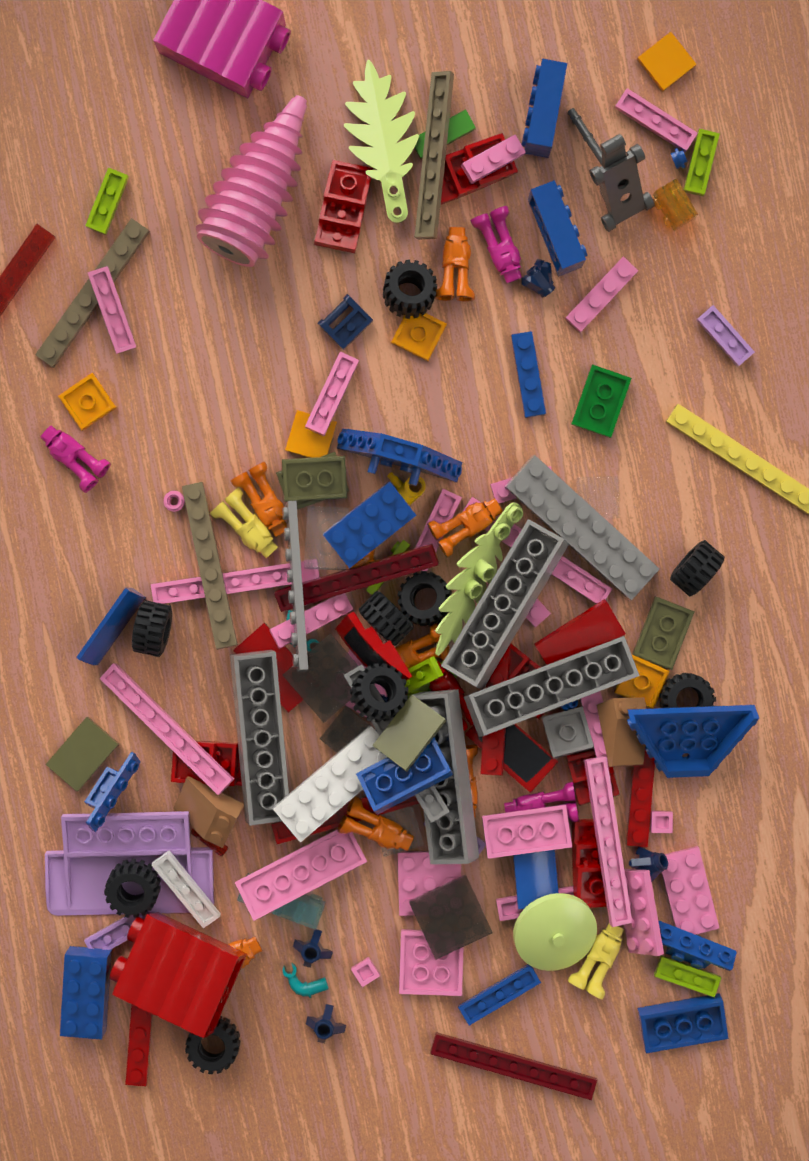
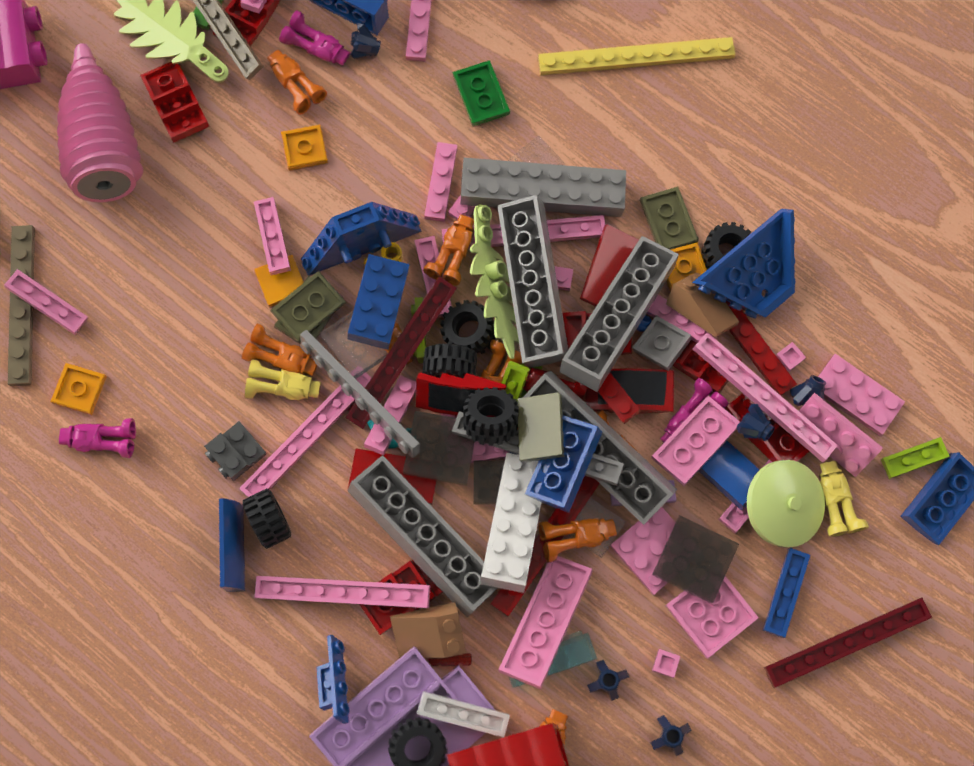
camera: 45 degrees left, 15 degrees down
olive tile [46,717,119,792] -> none
bright pink plate [164,491,185,512] -> none
dark tan plate [182,482,238,650] -> none
teal piece [282,963,329,998] -> none
dark blue plate [317,294,373,350] -> none
black tyre [382,260,437,319] -> none
blue plate [511,331,546,418] -> none
blue bracket [659,921,737,971] -> none
black tyre [670,540,725,597] -> none
none -> dark grey plate [204,421,267,481]
none -> bright pink plate [424,142,457,222]
none -> dark blue rock [737,404,775,442]

